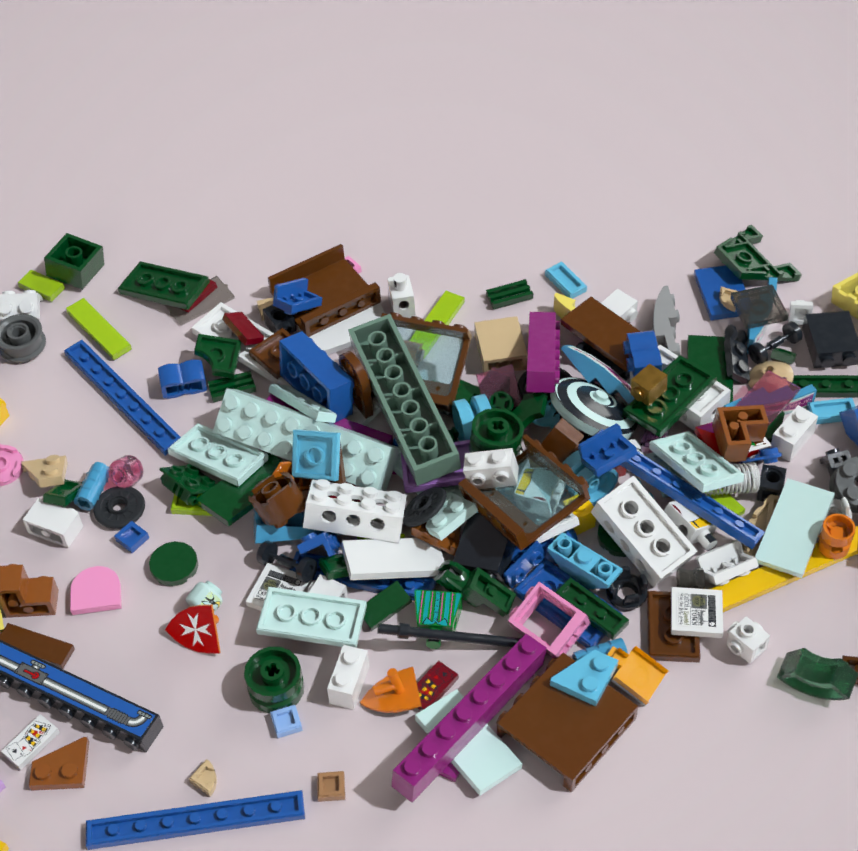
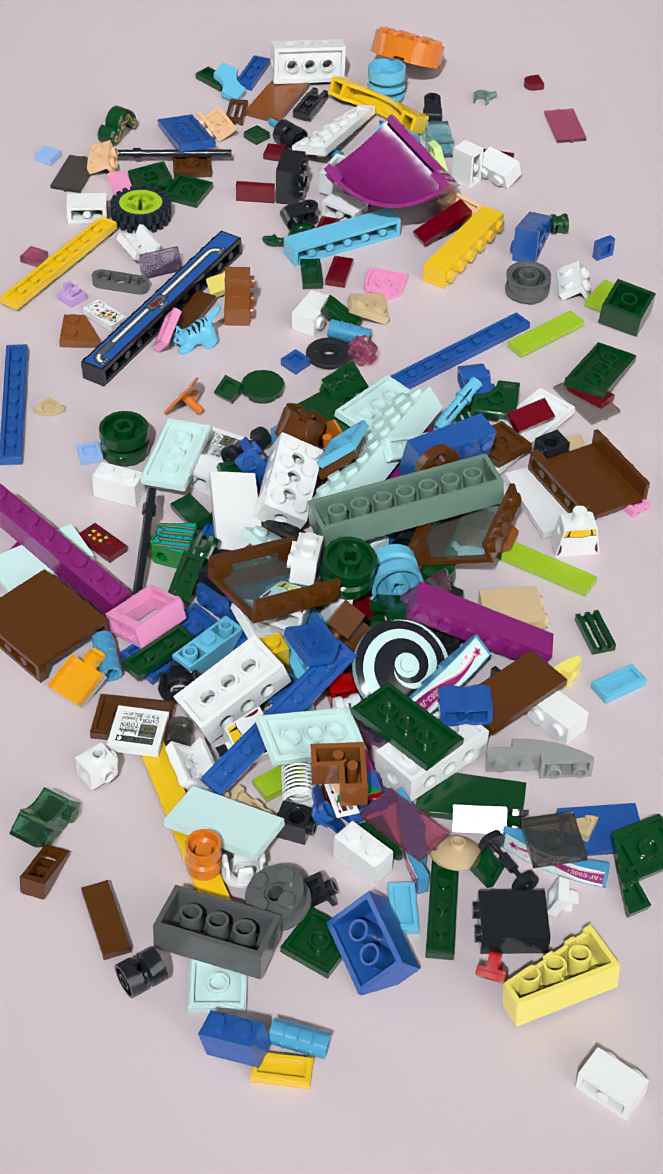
camera: 90 degrees right, 5 degrees down
bright pink tile [70,566,122,615] -> none
light aqua head [186,581,223,613] -> none
blue bracket [273,278,322,315] -> none
medium nougat tile [317,771,345,802] -> none
orange shield [360,666,421,713] -> none
dark green wheel [489,391,514,412] -> none
medium azure wing [550,650,619,706] -> none
pearl gold brick [631,364,668,406] -> none
none -> bright pink tile [153,308,182,352]
none -> medium azure animal [172,305,221,355]
none -> dark green tile [214,375,244,404]
none -> medium azure pin [432,377,482,430]

